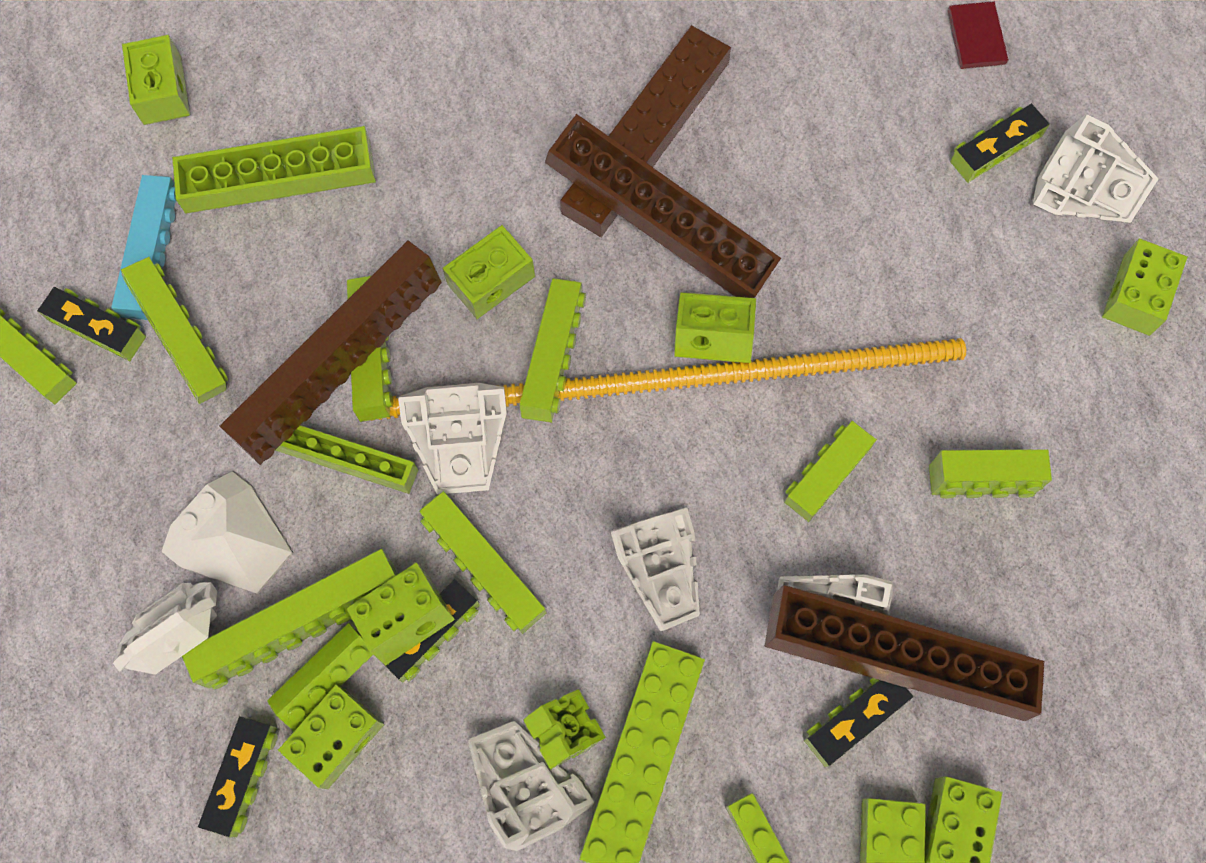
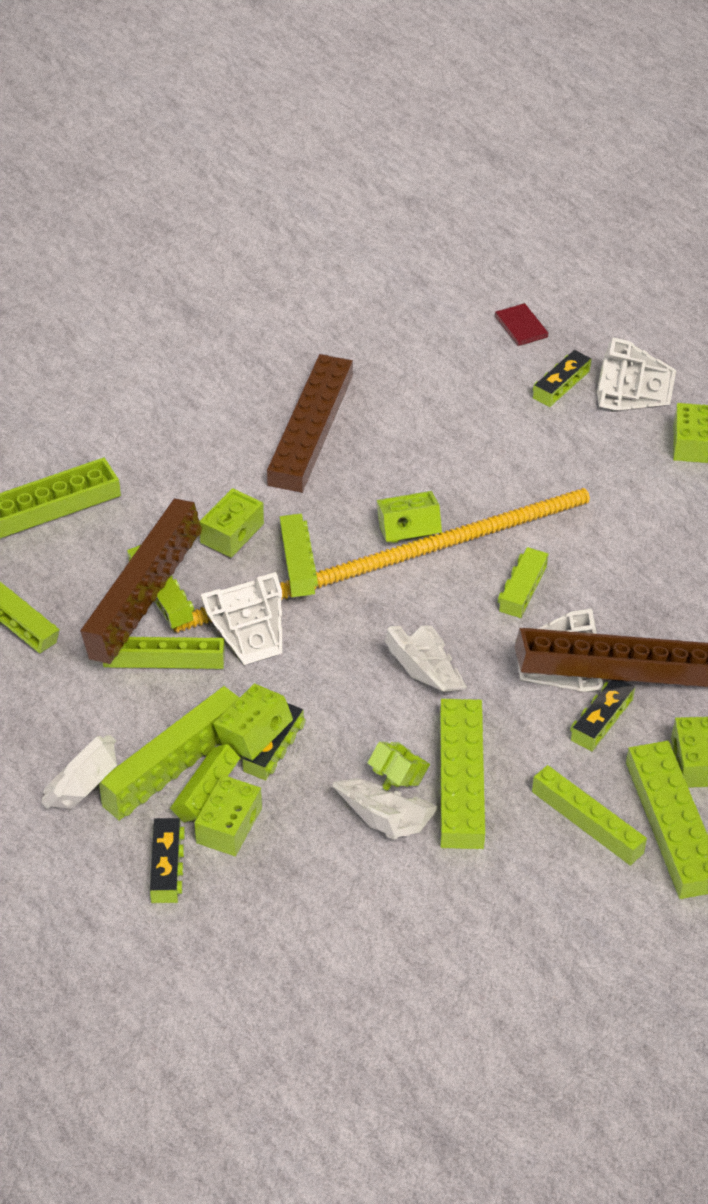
camera: 20 degrees left, 25 degrees down
white wedge [161,472,293,594] -> none
lime brick [419,491,547,634] -> none
reddish brown brick [545,114,781,298] -> none
lime brick [929,449,1052,499] -> none

